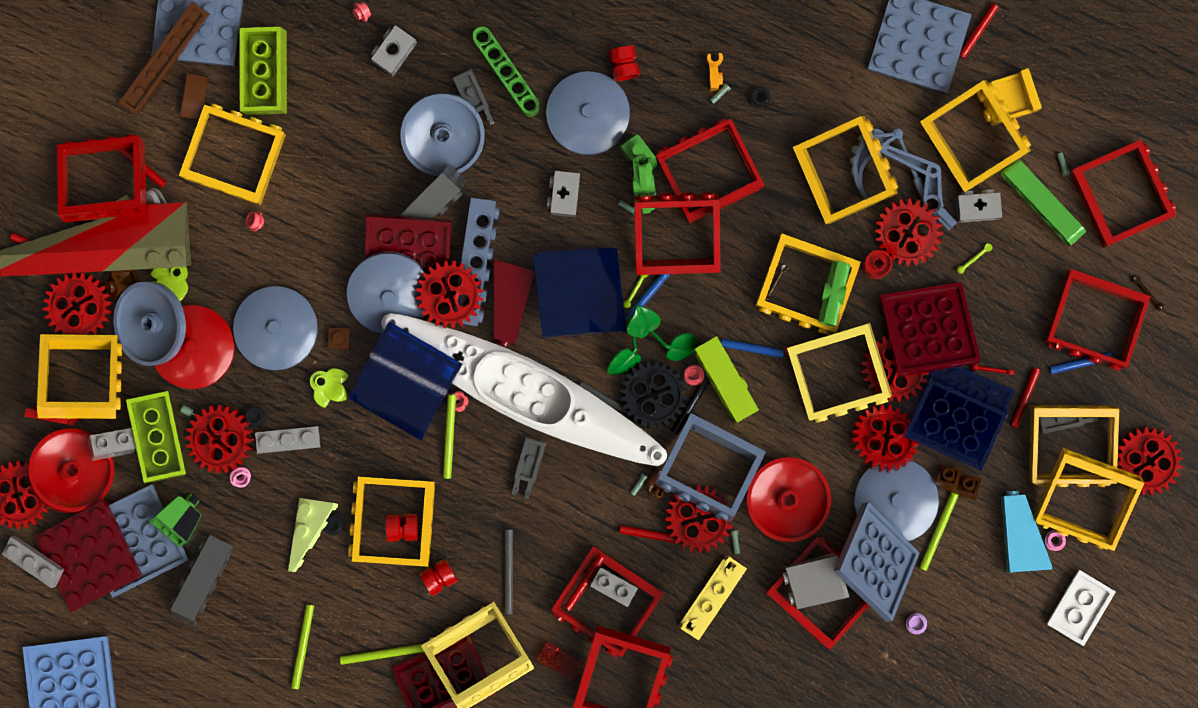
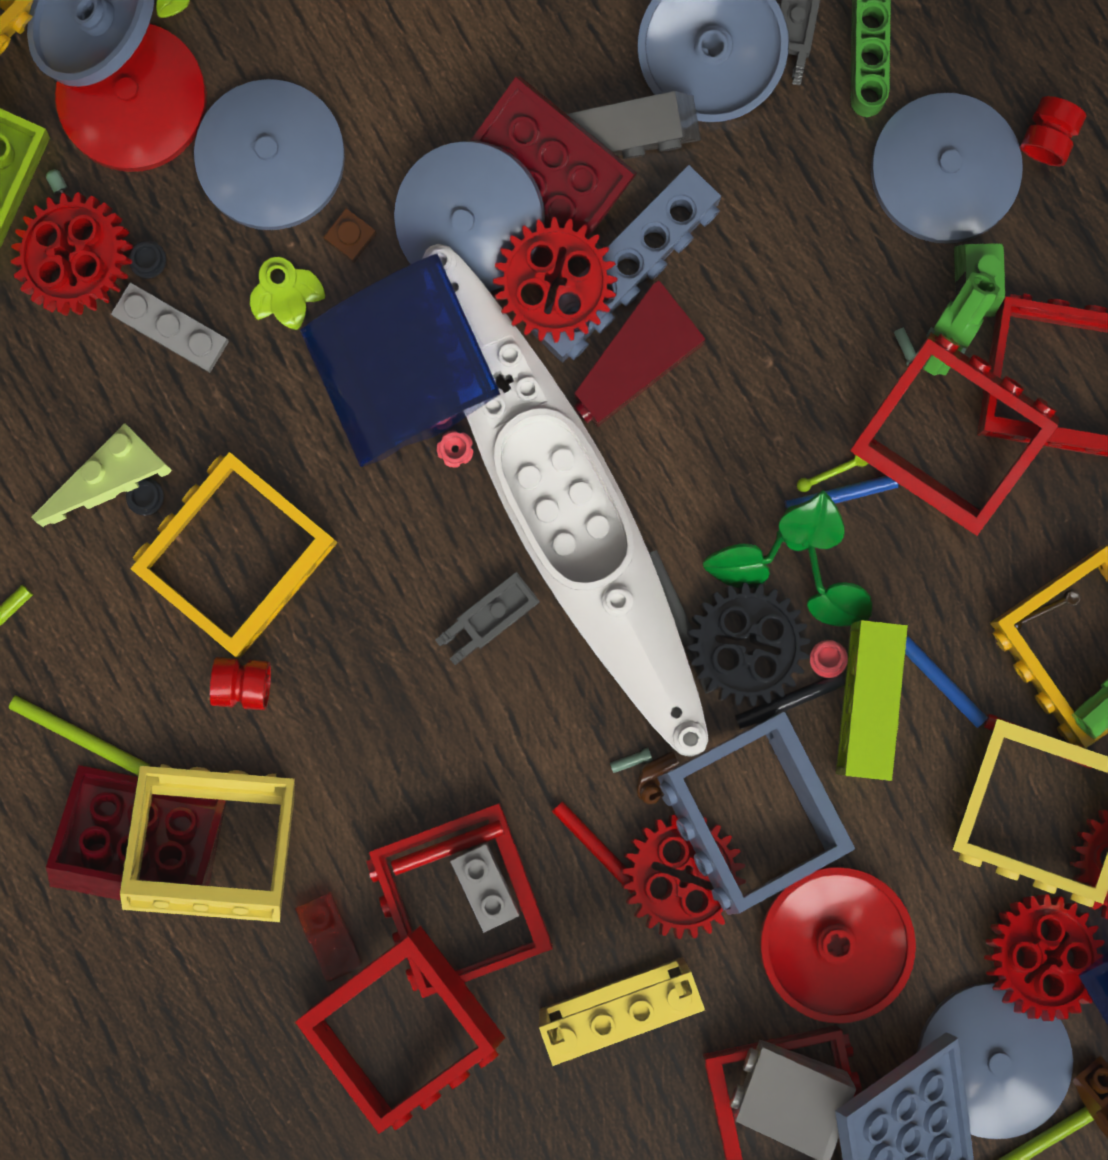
camera: 40 degrees right, 0 degrees up
bright pink plate [229,467,251,487] -> none
red wheel [386,513,418,542] -> none
lime bar [443,394,456,479] -> none
dark grey bar [504,530,513,614] -> none
clear blue slope [533,248,626,339] -> none
light grey brick [547,171,580,217] -> none
sand green piece [730,530,740,554] -> none

